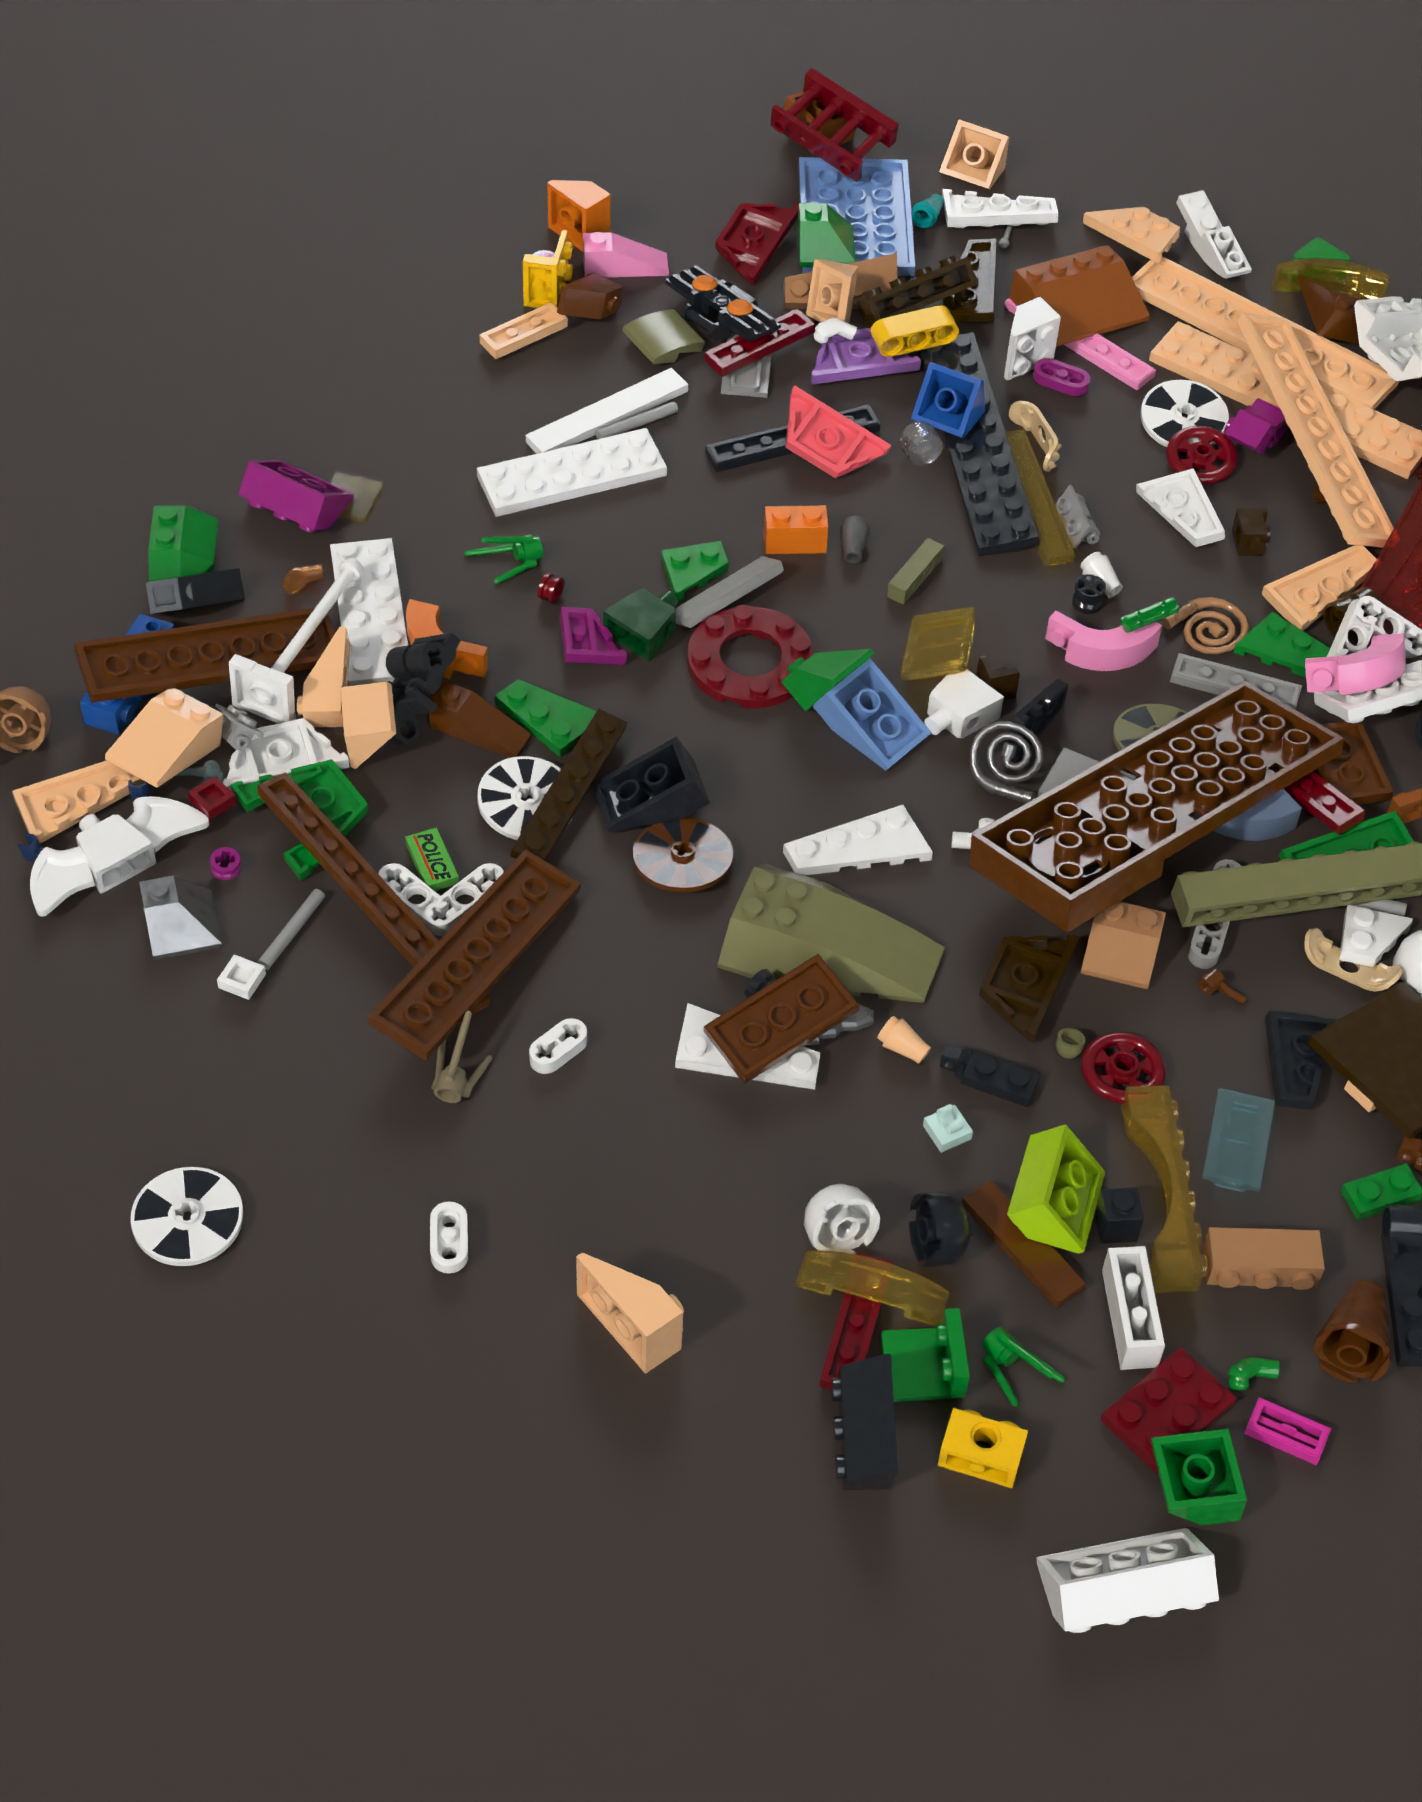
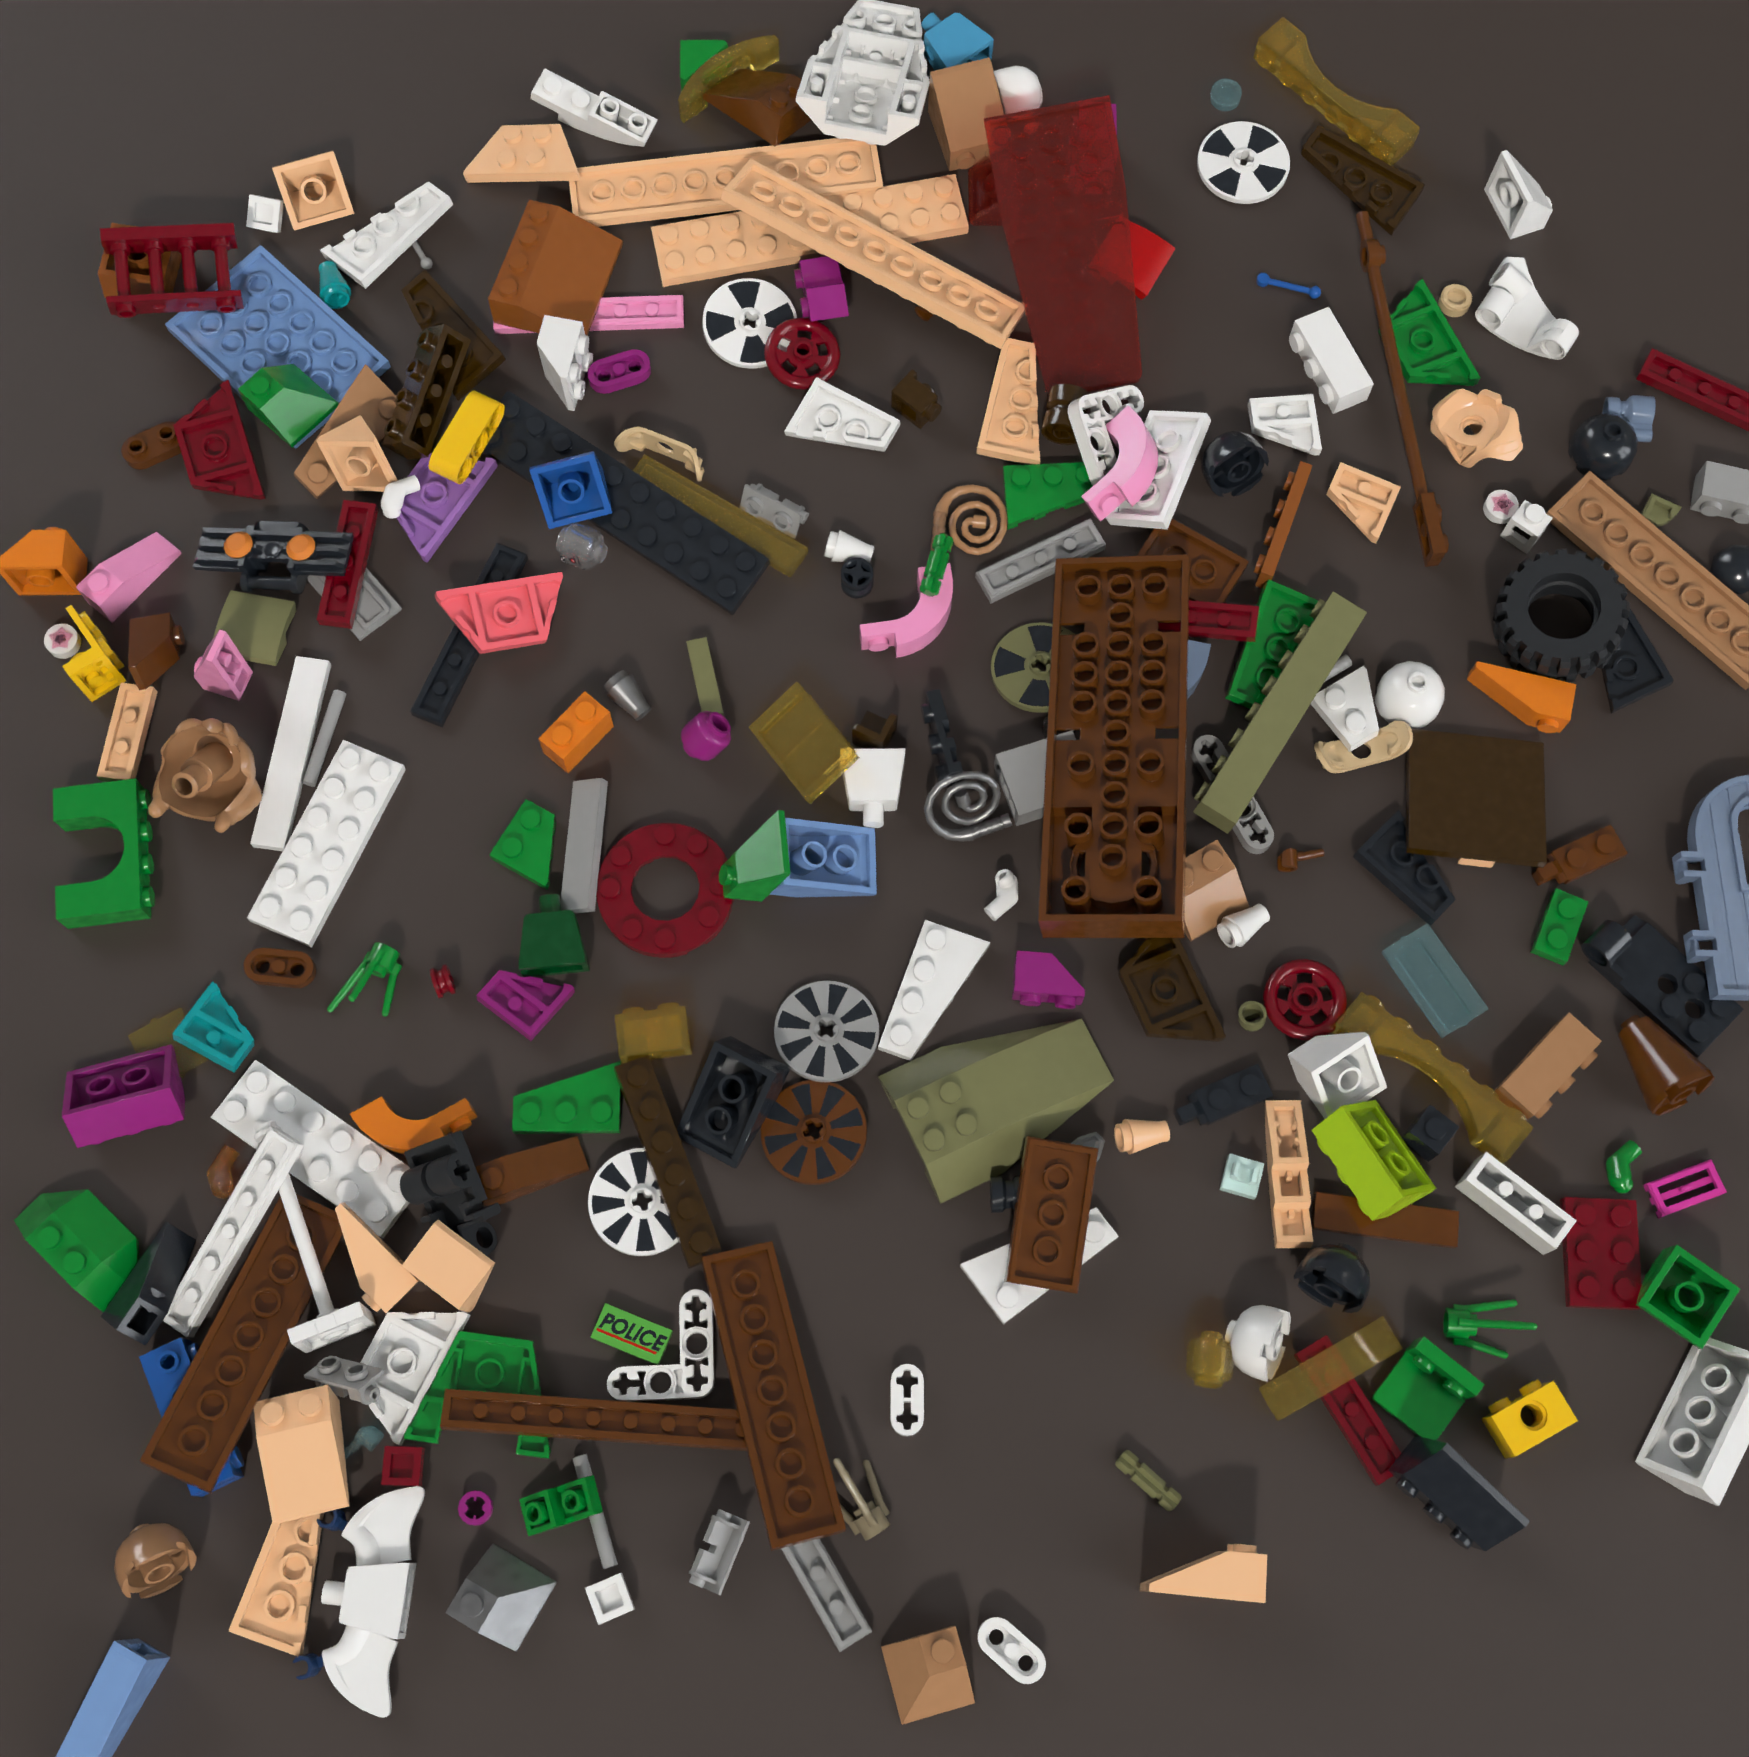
camera: 45 degrees left, 20 degrees up
none -> green arch [53,778,155,929]
none -> reddish brown plate [121,421,181,470]
none -> medium nougat piece [148,718,262,833]
none -> white tile [163,1126,304,1337]
none -> teal wing [172,982,255,1073]
none -> bright pink slope [194,630,253,701]
none -> reddish brown plate [243,948,316,988]
none -> white plate [246,194,284,233]
none -> green slope [519,1475,603,1536]
none -> clear yellow brick [615,1002,692,1064]
none -> magenta head [681,711,731,761]
none -> light grey hinge [689,1509,750,1596]
none -> light grey piece [774,981,879,1082]
none -> light grey tile [781,1538,872,1652]
none -> medium nougat slope [881,1625,975,1725]
none -> magenta slope [1012,951,1085,1009]
none -> olive axle [1115,1450,1182,1512]
none -> clear yellow head [1185,1331,1234,1389]
none -> white cone [1217,903,1270,948]
none -> light nougat slope [1264,1100,1313,1248]
none -> white slope [1288,1032,1387,1119]

